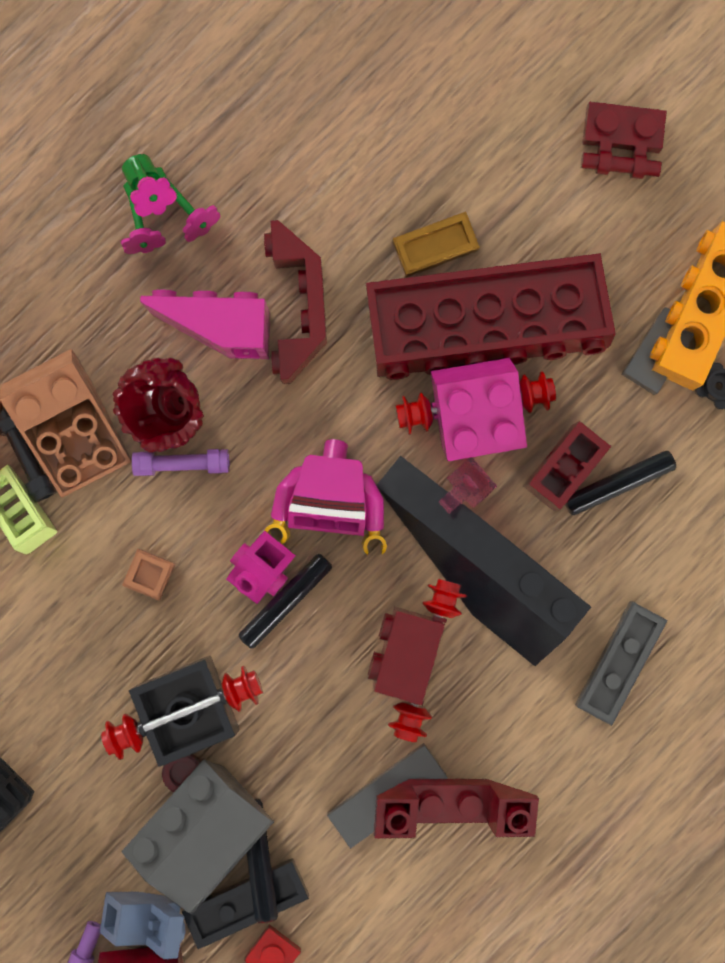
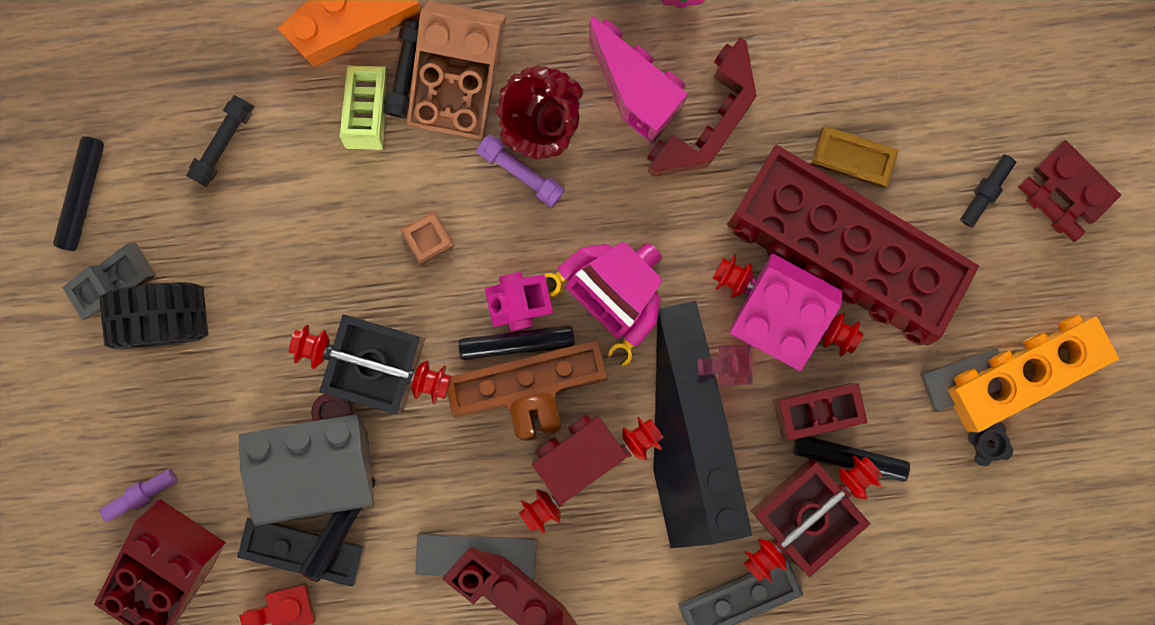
camera: 45 degrees right, 0 degrees up
sand blue brick [100,891,185,959] -> none
none -> dark orange plate [447,340,608,441]
none -> dark red brick [743,456,882,583]
none -> black bar [960,154,1017,228]

